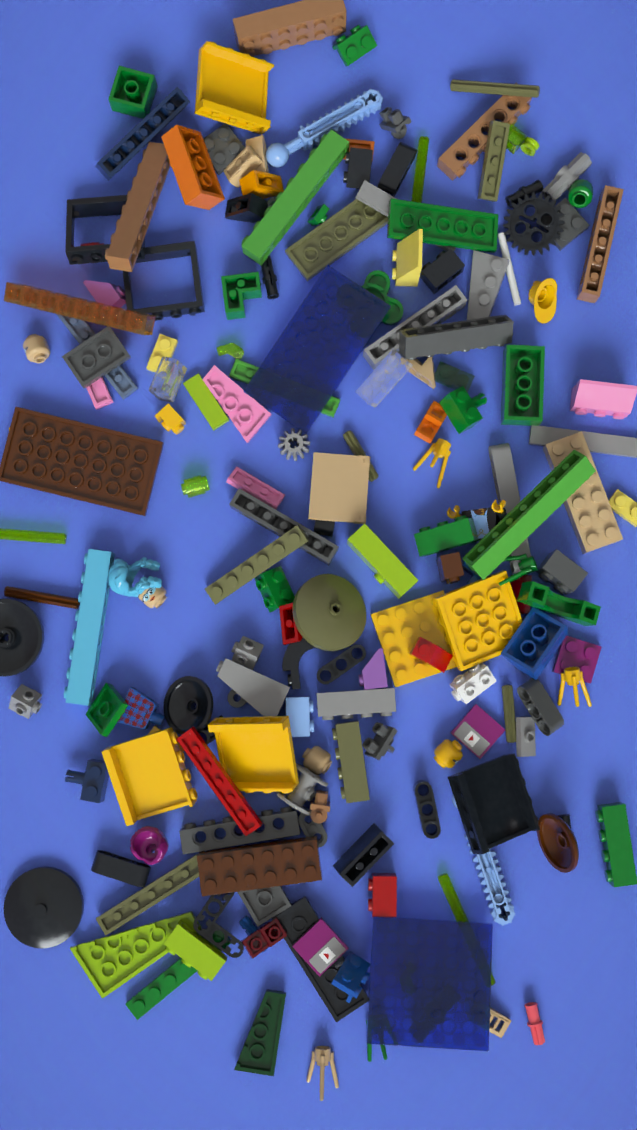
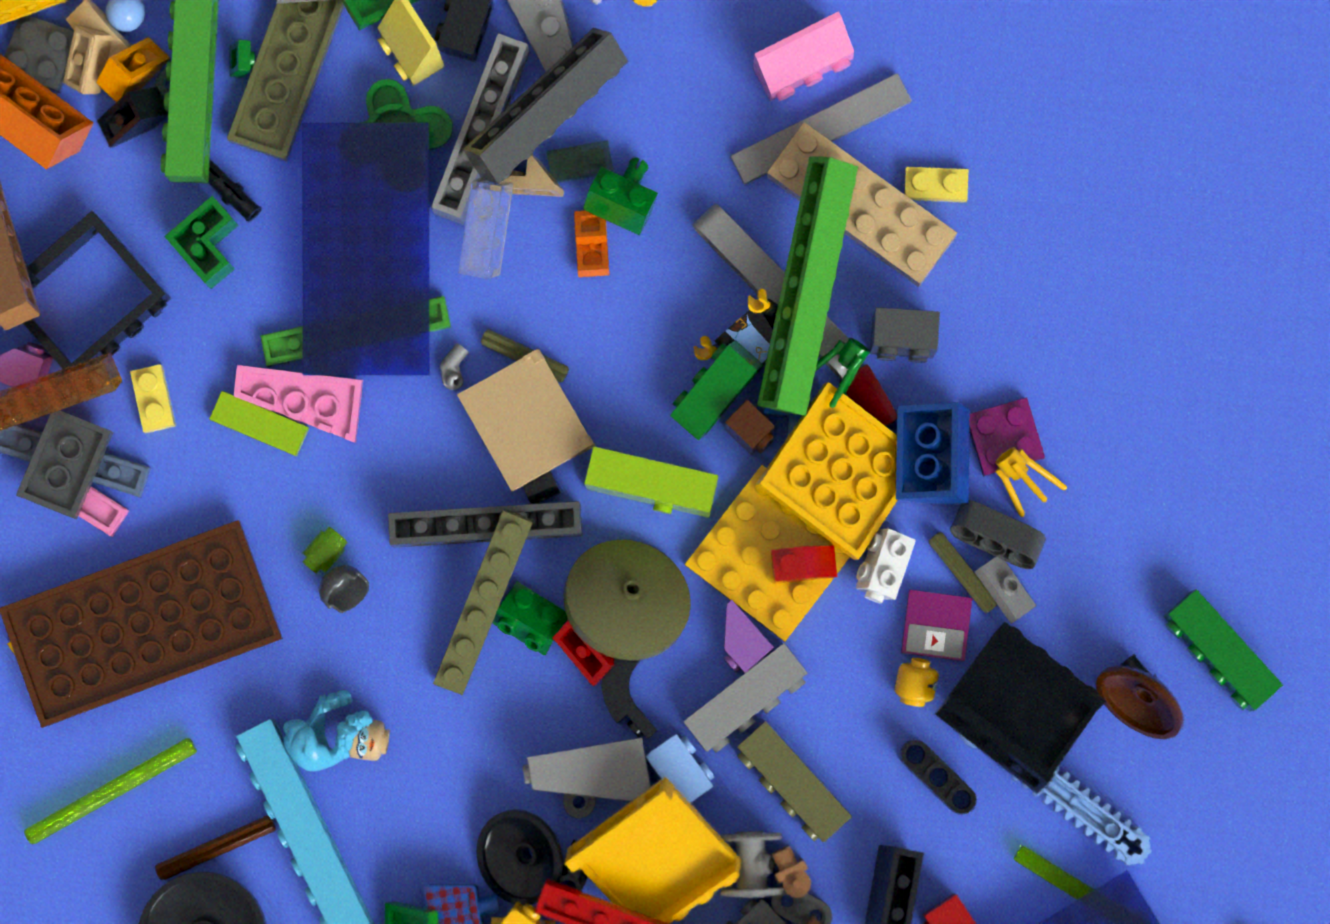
camera: 30 degrees left, 0 degrees up
clear brick [148,356,187,403] -> none
yellow brick [155,403,186,435] -> none
clear neon green arm [216,343,244,359] -> none
bright pink tile [226,466,285,509] -> none
light grey brick [231,636,264,670] -> none
light grey gear [278,428,310,461] -> none
tan head [302,746,332,775] -> none
black beam [317,645,366,684] -> none
dark grey hips [362,722,397,760] -> none
yellow plant [413,438,451,488] -> none
green brick [501,345,545,426] -> none
green arch [517,581,601,626] -> none
none -> dark grey hair [318,566,369,613]
none -> light grey arm [439,343,469,390]

